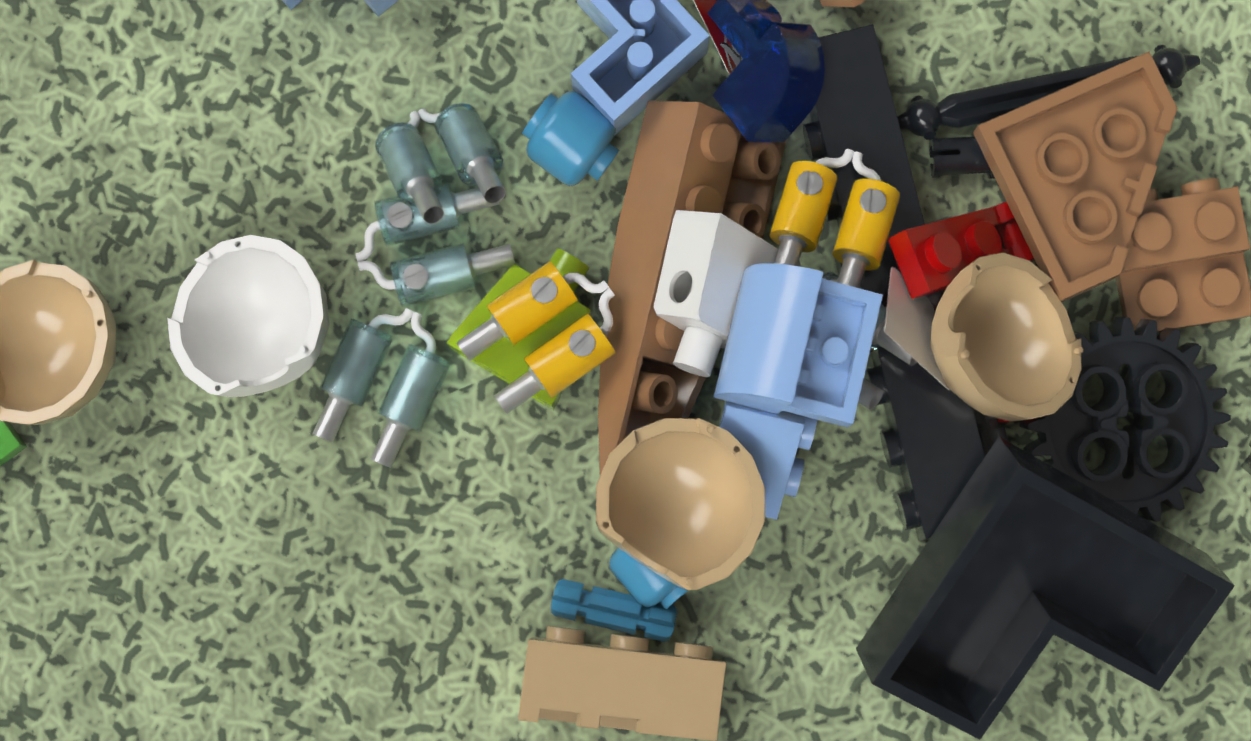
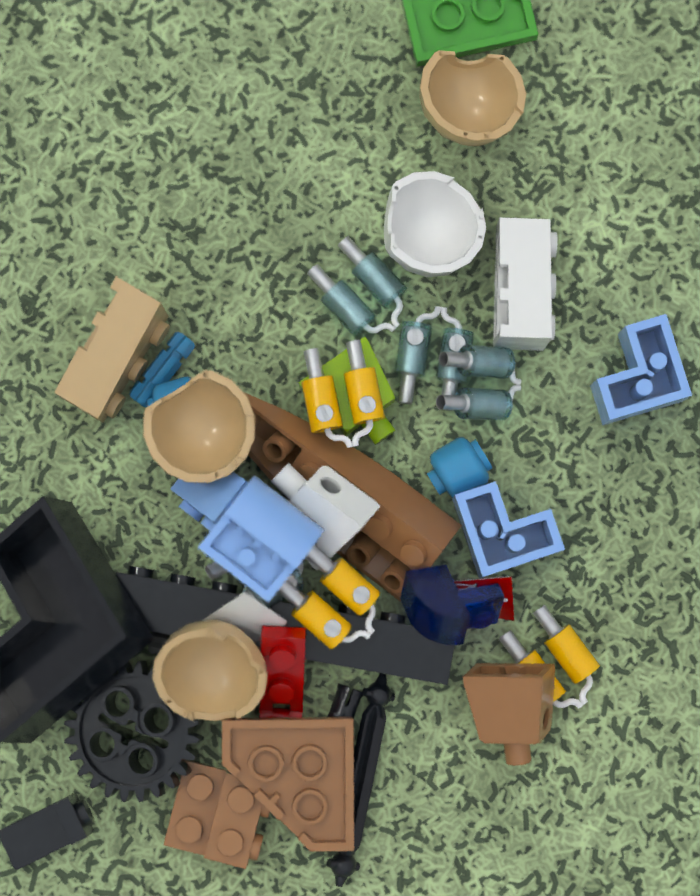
camera: 110 degrees right, 0 degrees up
none -> white wedge [493,218,557,351]

